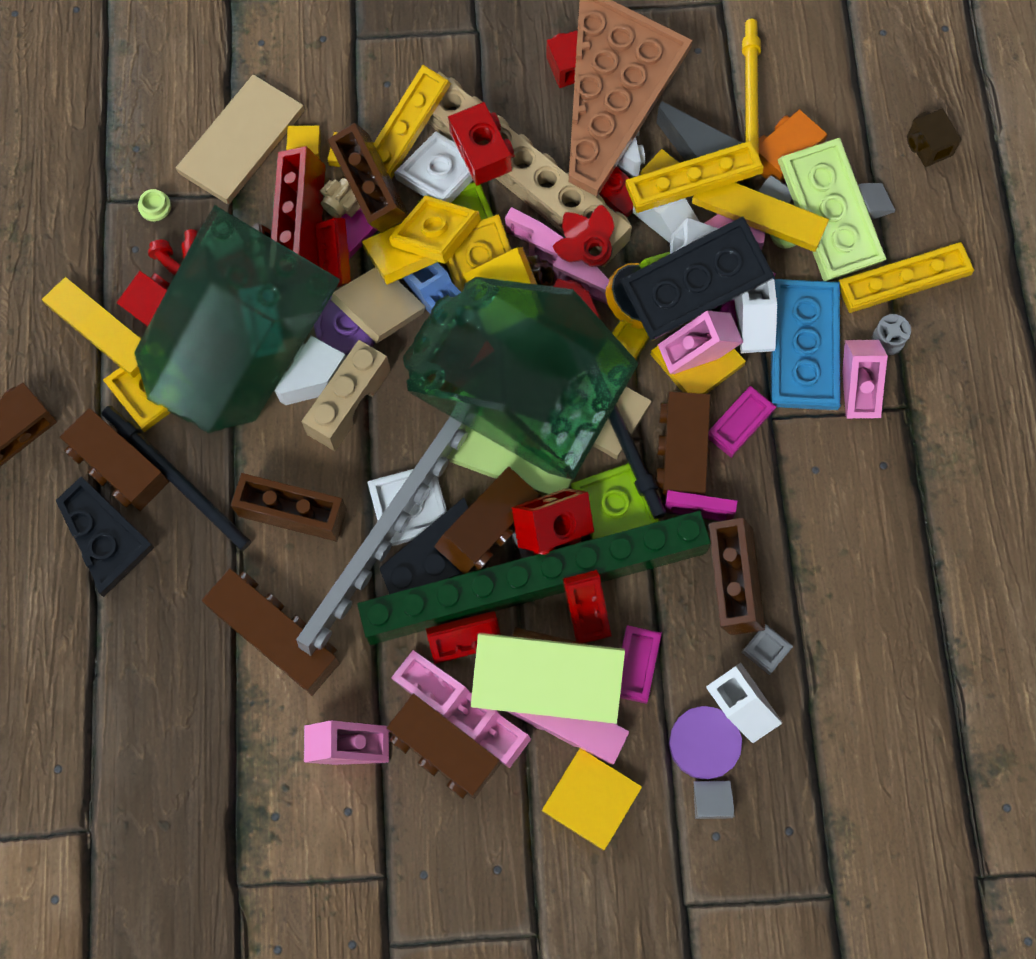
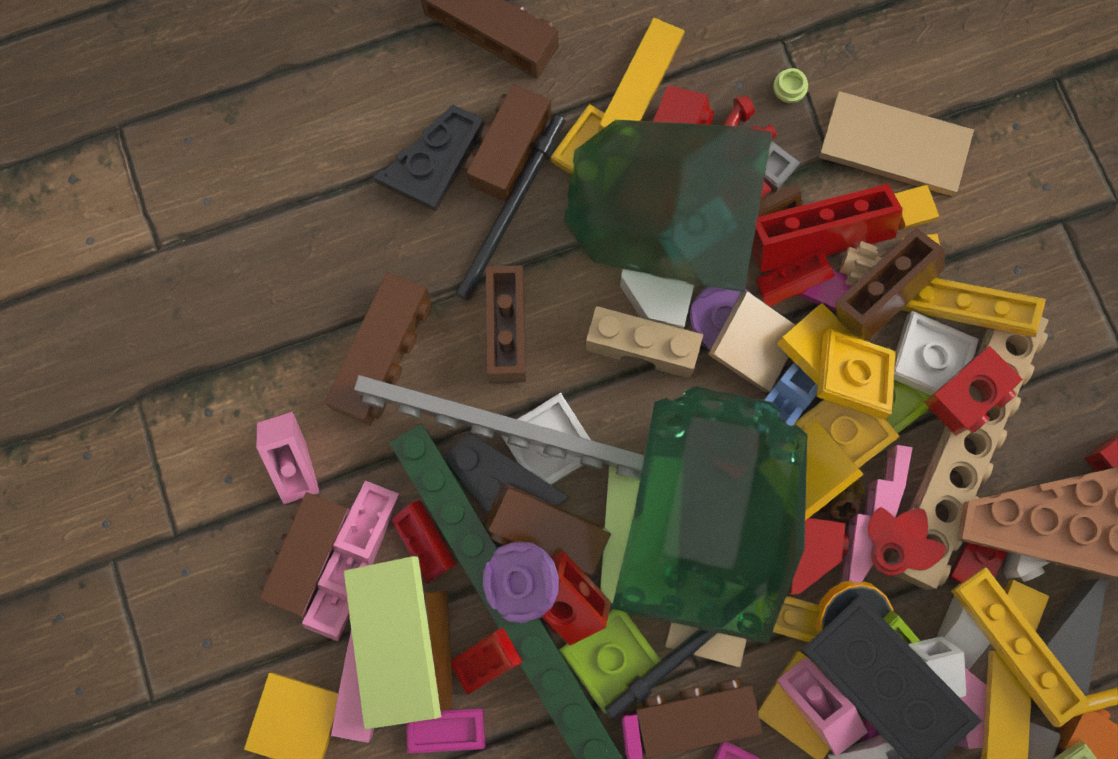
camera: 75 degrees right, 5 degrees up
none -> medium lavender tile [483,542,559,623]

